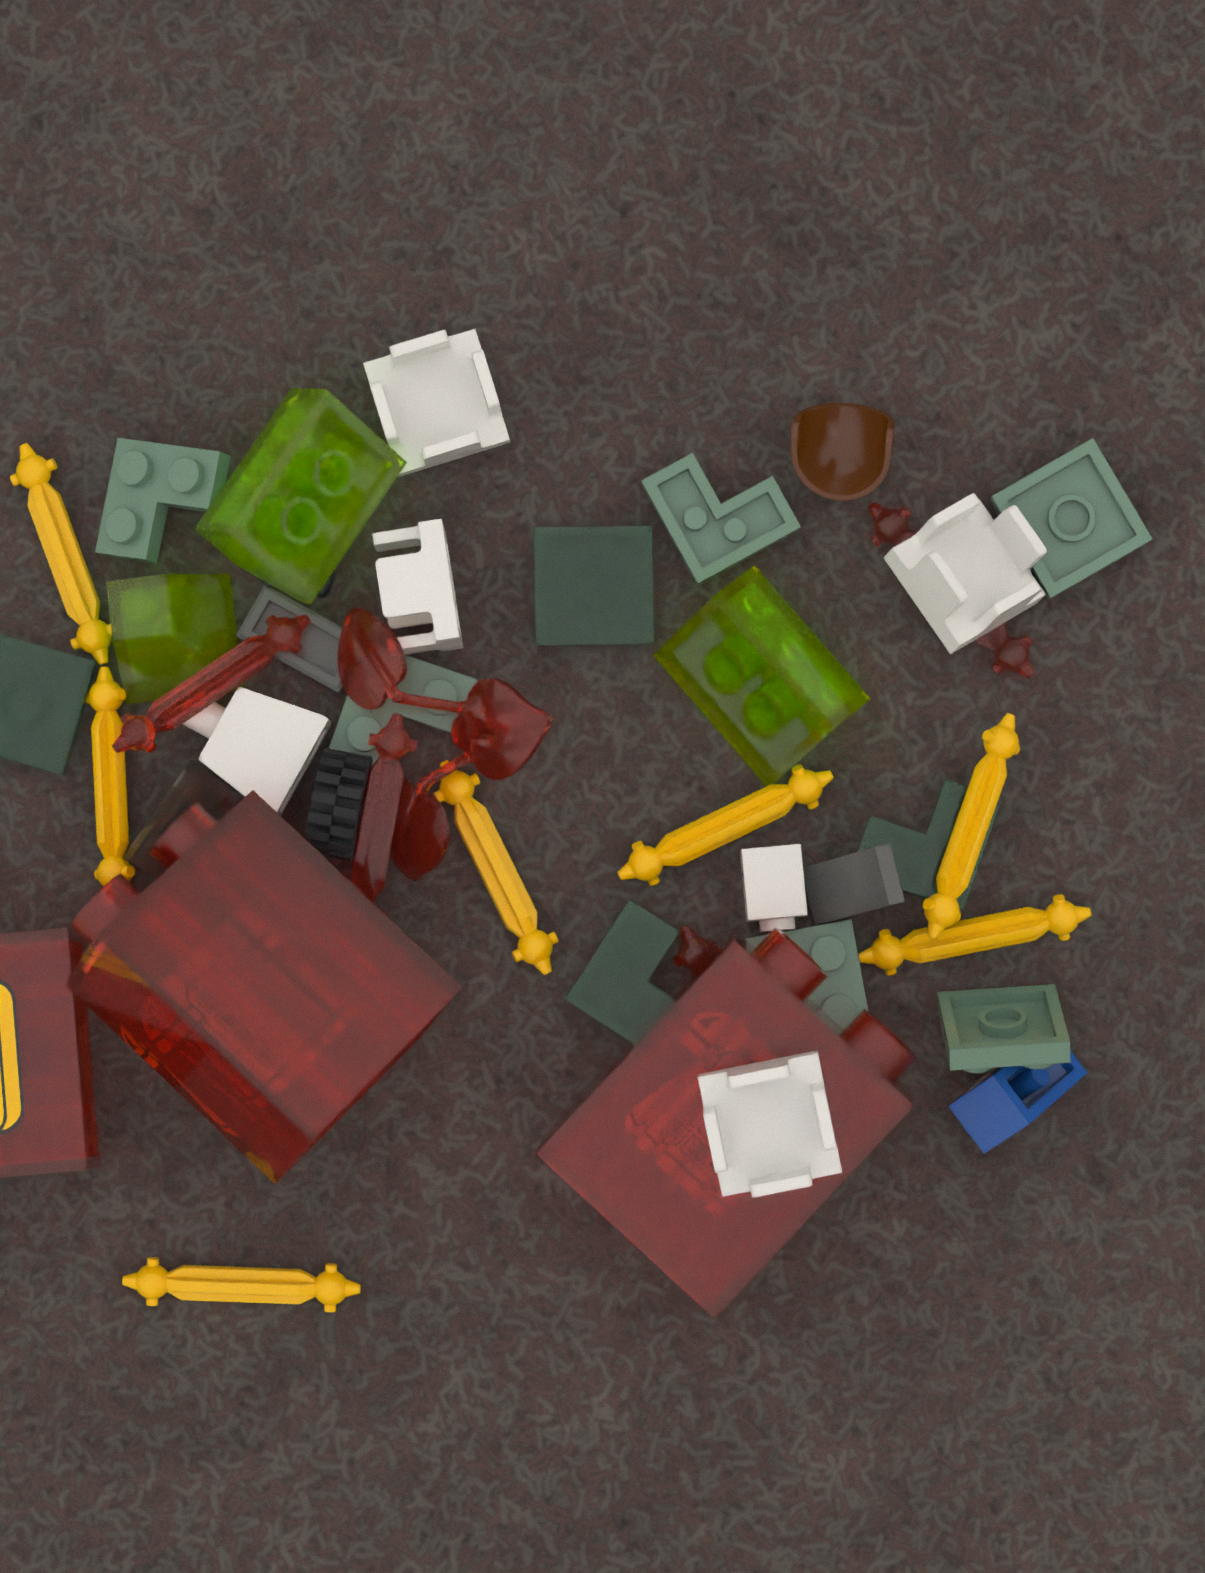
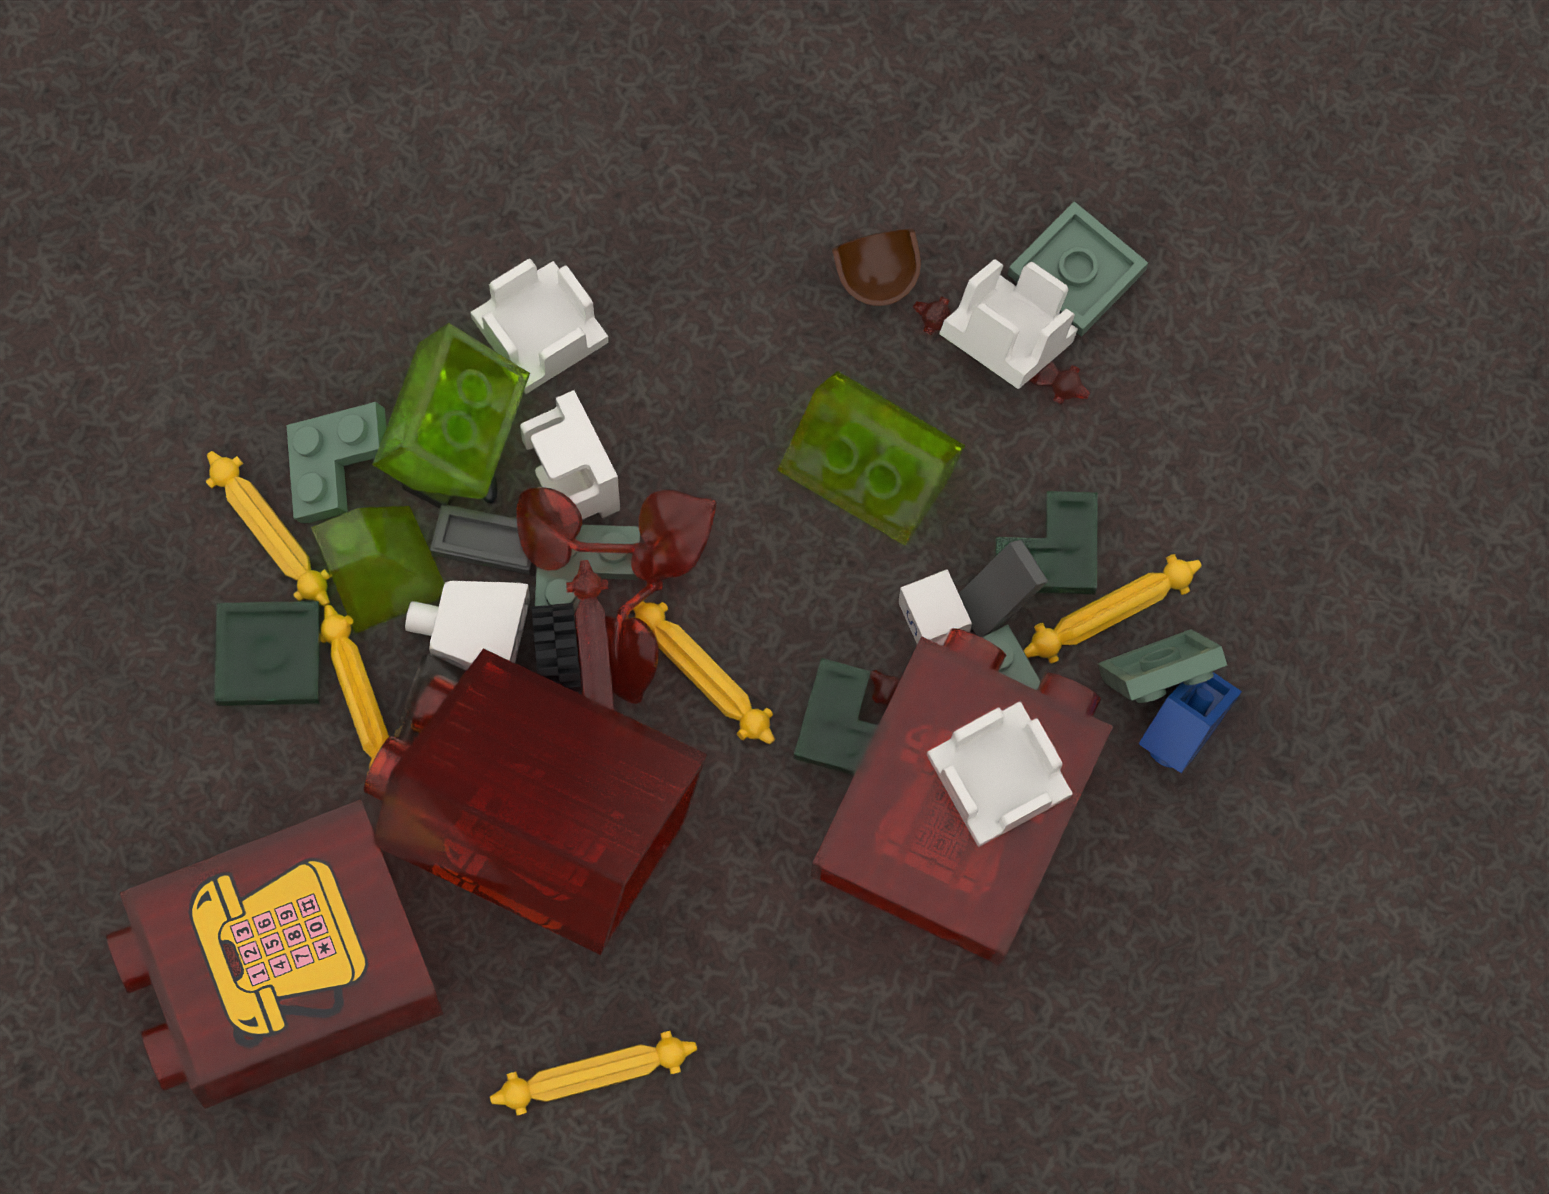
camera: 20 degrees left, 15 degrees down
clear red wheel [112,614,311,753] -> none
clear green plate [534,526,654,647] -> none
yellow wheel [617,764,834,886] -> none
sand green plate [641,453,801,586] -> none
yellow wheel [923,713,1020,940] -> none

